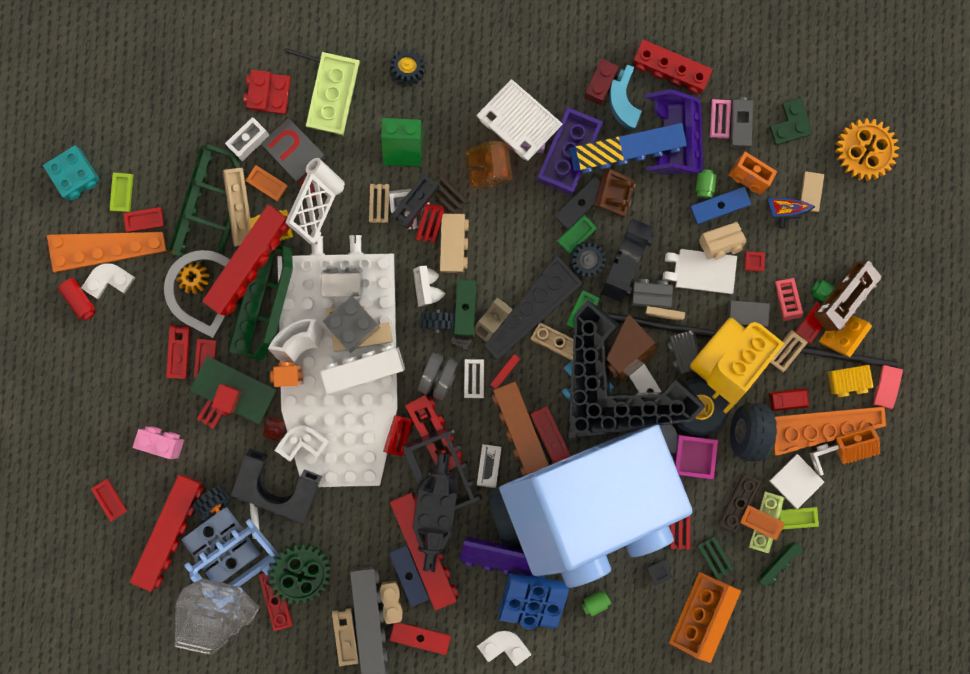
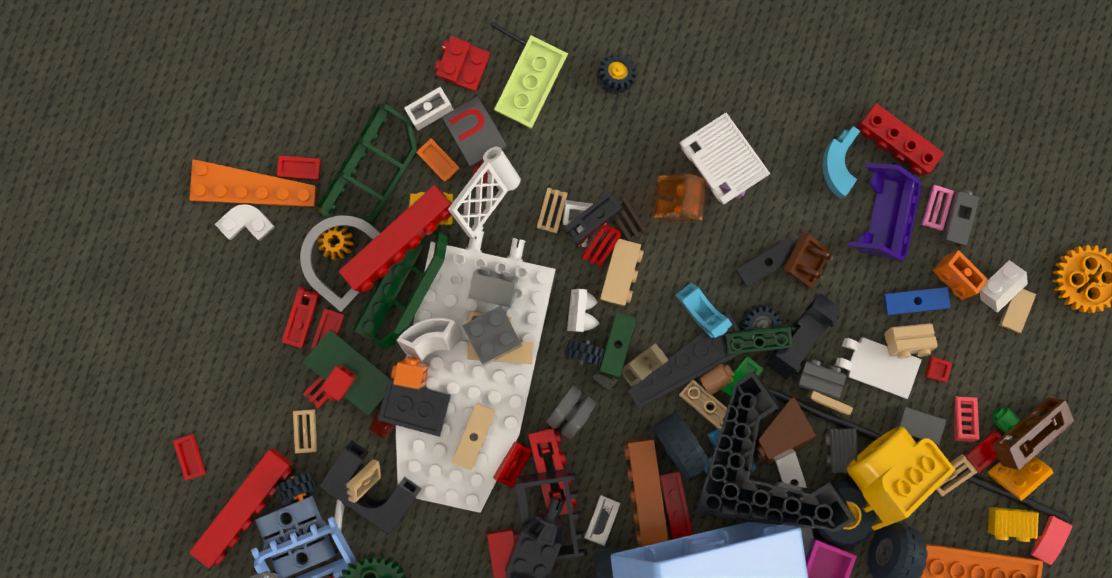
camera: 15 degrees right, 0 degrees up
teal brick [43,145,100,200] -> none
red brick [57,278,96,321] -> none
lime tile [110,173,133,212] -> none
bright pink brick [132,426,184,459] -> none
tan tile [222,168,251,246] -> none
white plate [275,426,329,462] -> none
white brick [320,345,405,394] -> none
green slope [381,118,423,167] -> none
white tile [464,359,484,398] -> none
red tile [490,354,520,389] -> none
dark purple brick [537,107,603,196] -> none
green tile [557,214,597,254] -> none
blue brick [569,123,687,173] -> none
dark red brick [584,58,619,105] -> none
bright green brick [695,170,717,199] -> none
shield [767,198,815,229] -> none
red tile [769,388,809,411] -> none
dark green plate [770,98,813,145] -> none
none -> tan tile [293,409,317,453]
none -> tan tile [346,459,381,503]
none -> black tile [378,378,451,437]
none -> tan tile [452,402,496,471]
none -> black wheel [653,414,709,478]
none -> medium azure arch [675,283,732,338]
none -> medium nougat brick [700,363,734,395]
none -> dark green tile [726,325,793,354]
none -> white brick [980,260,1028,312]

